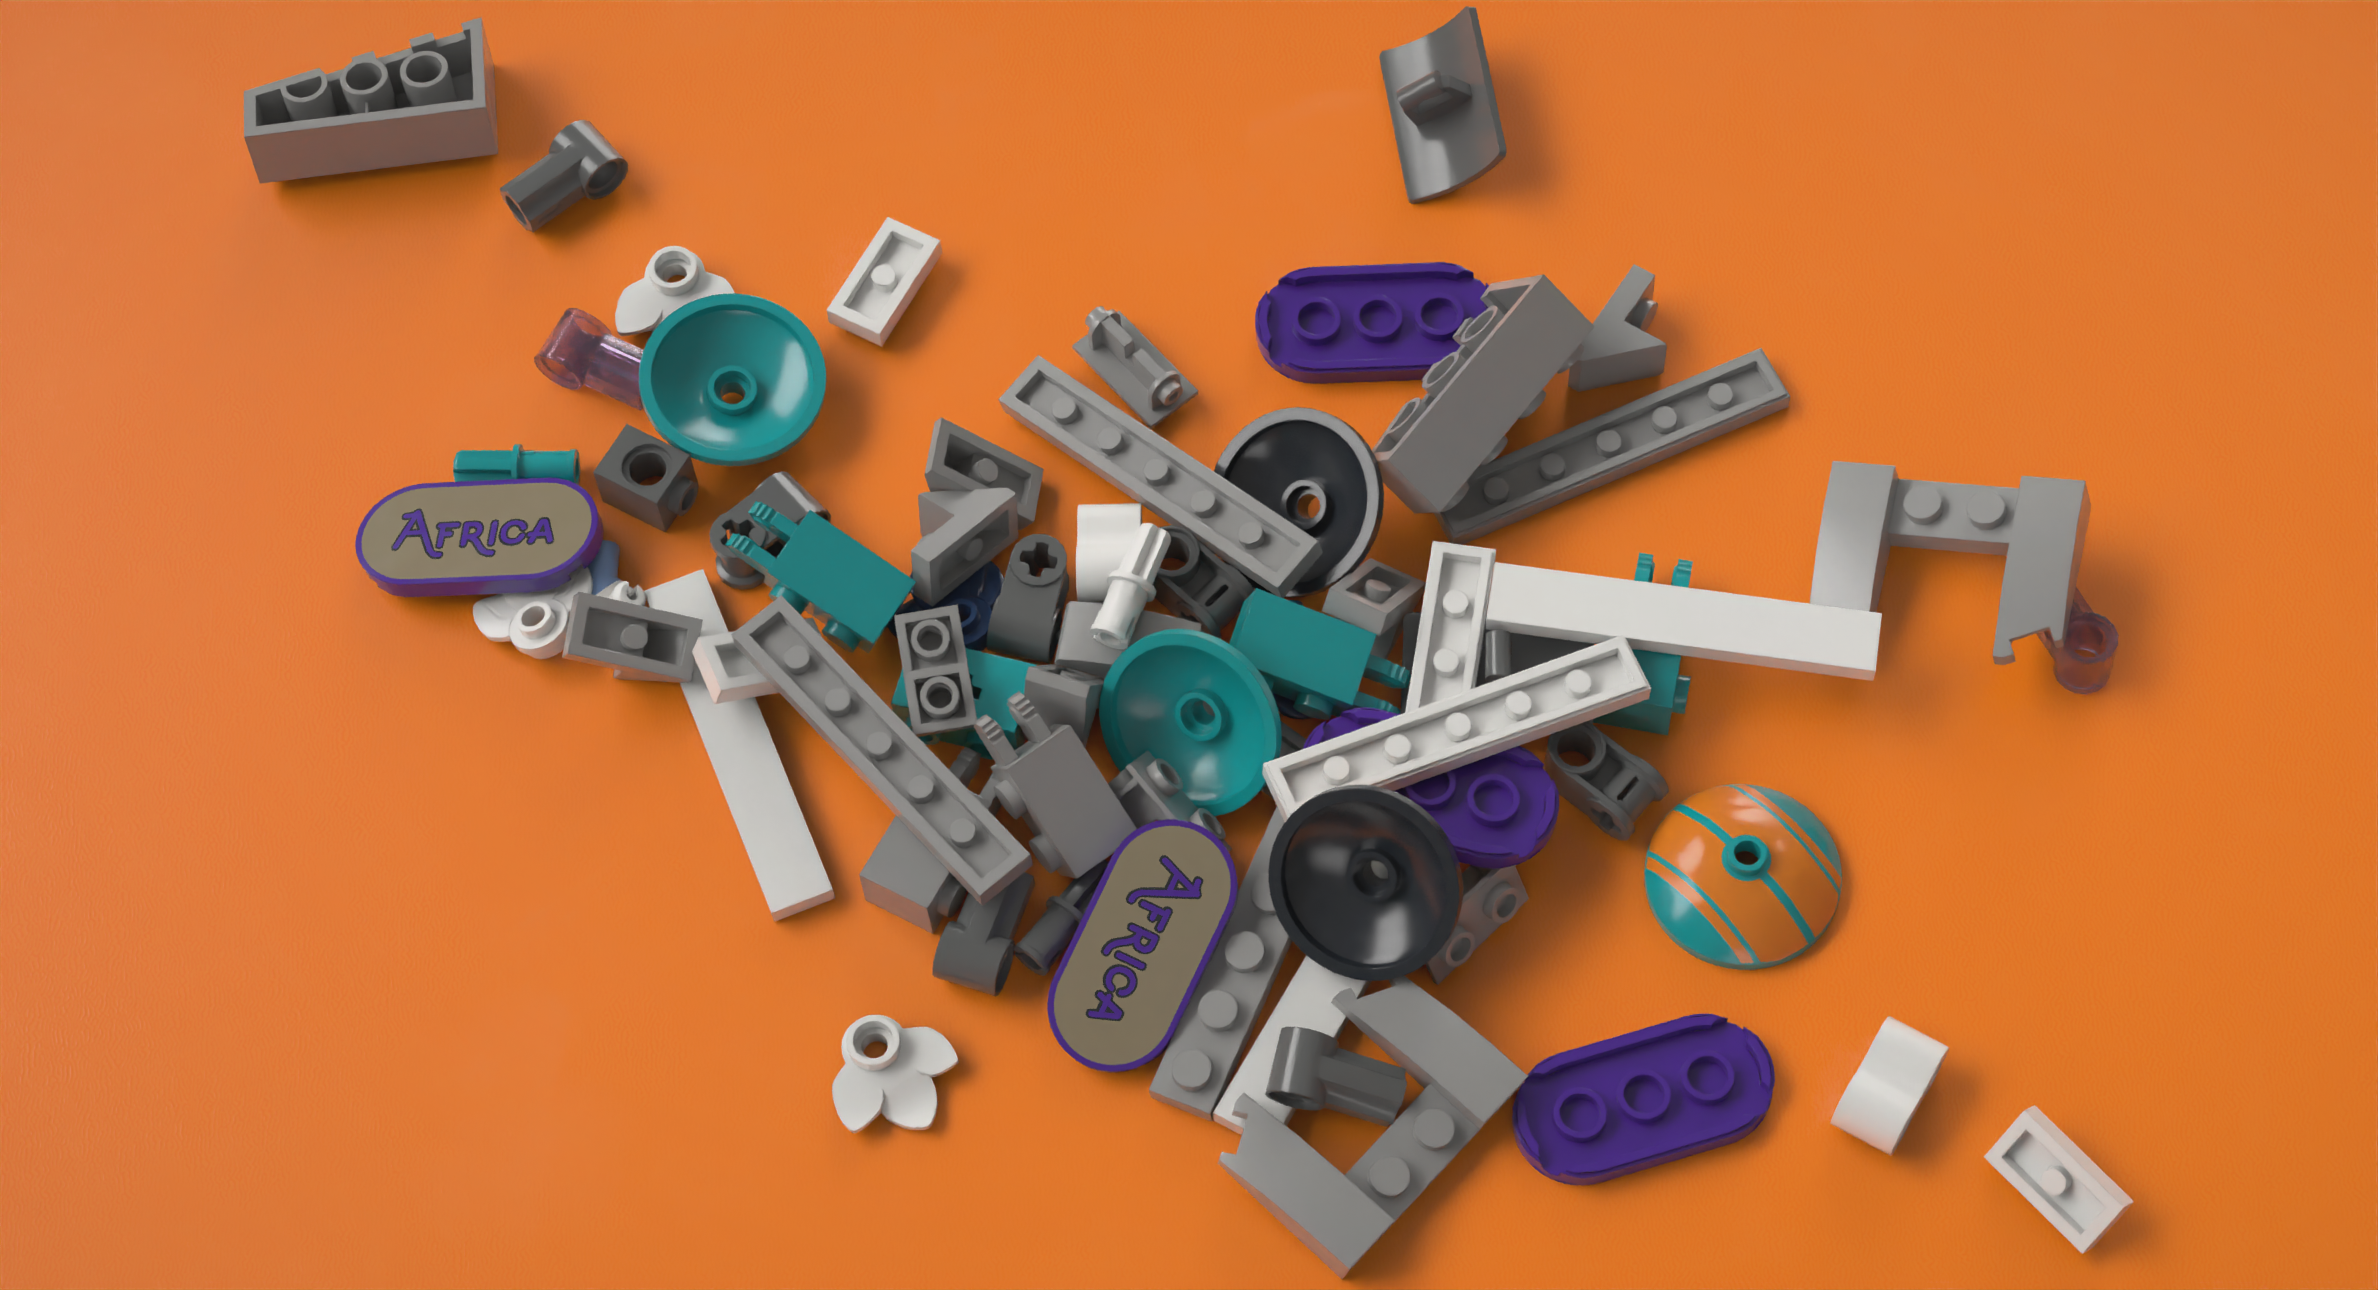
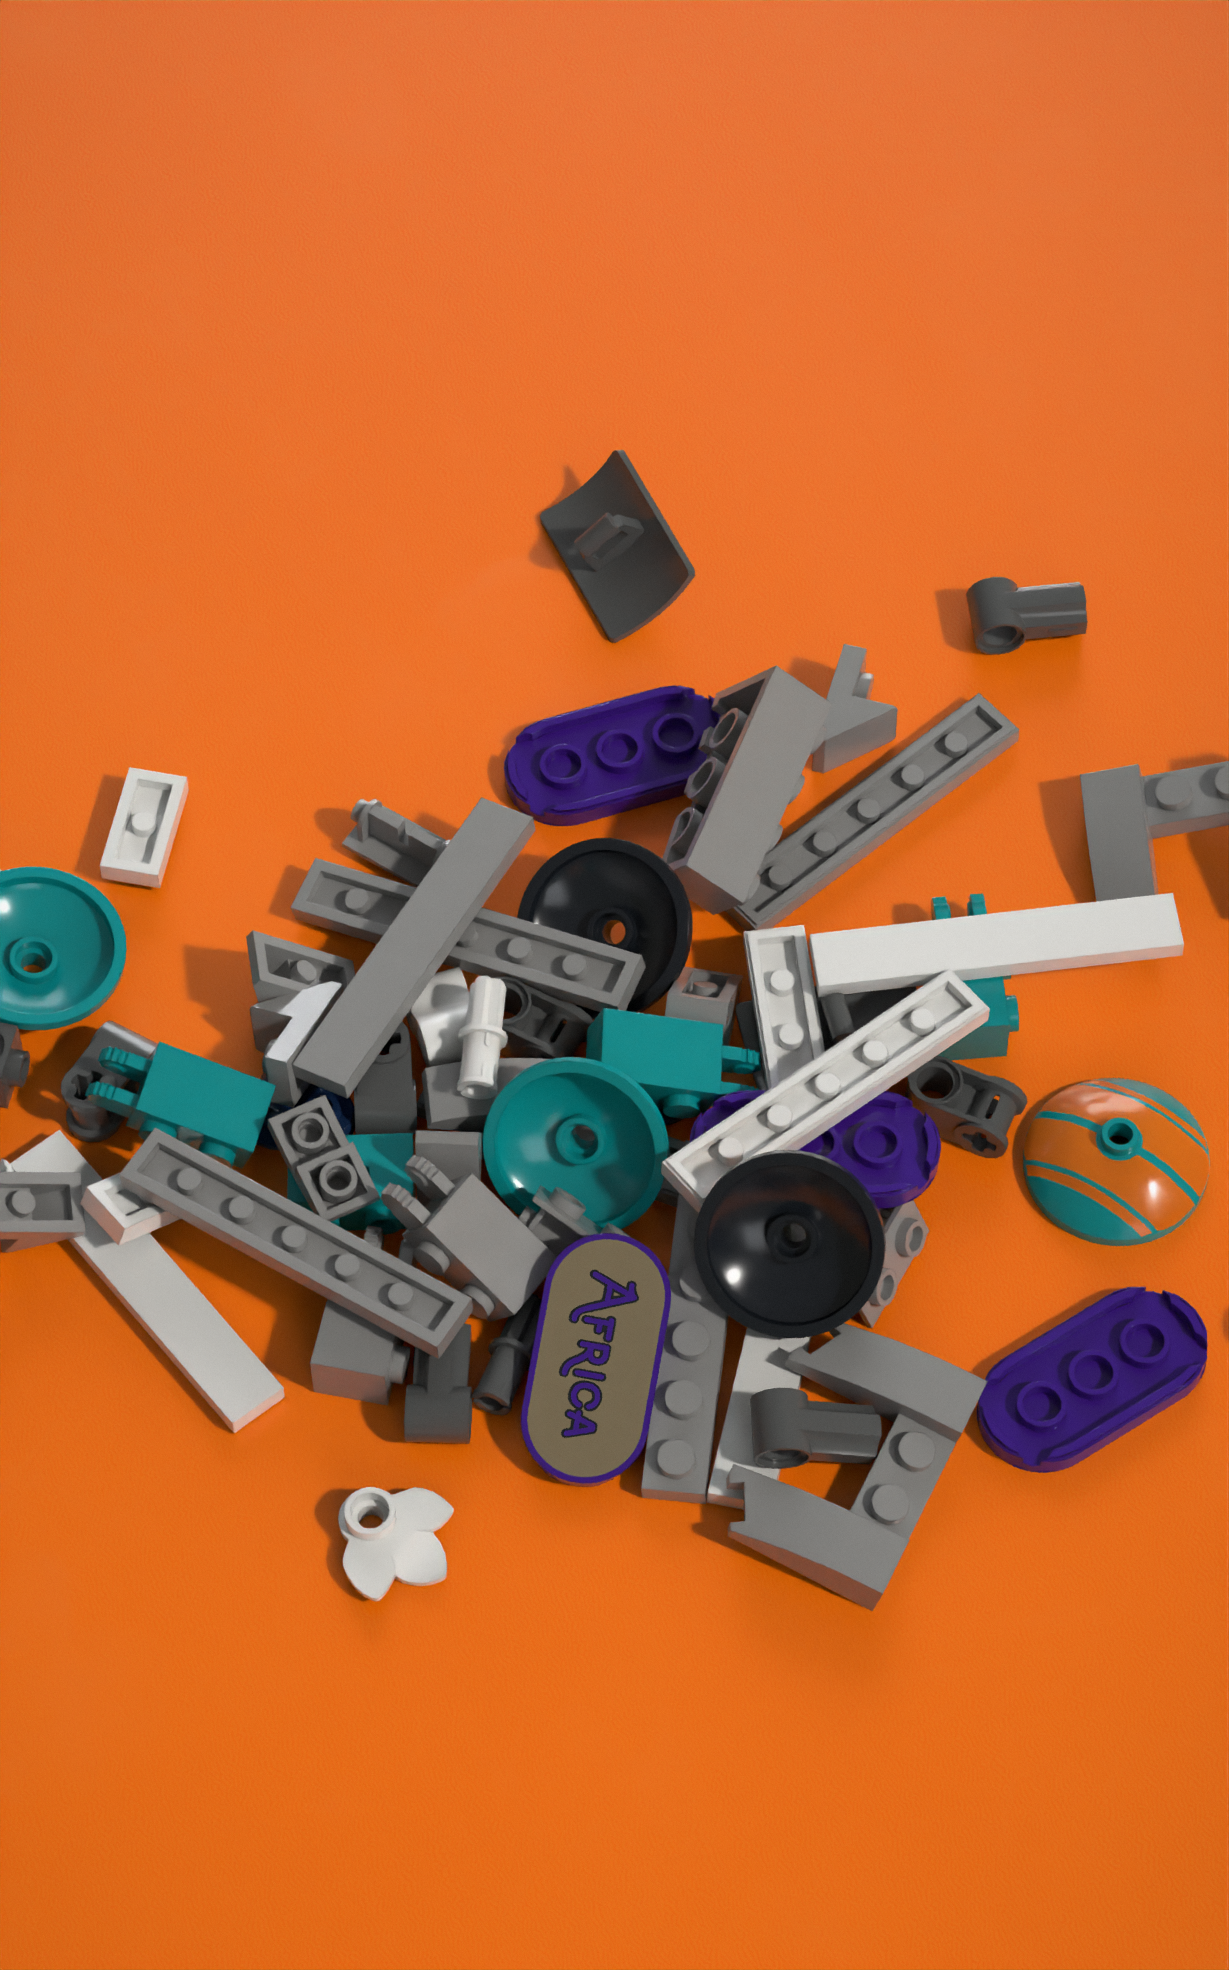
camera: 20 degrees left, 5 degrees down
none -> light grey tile [292,797,536,1099]
none -> dark grey piece [966,577,1088,655]

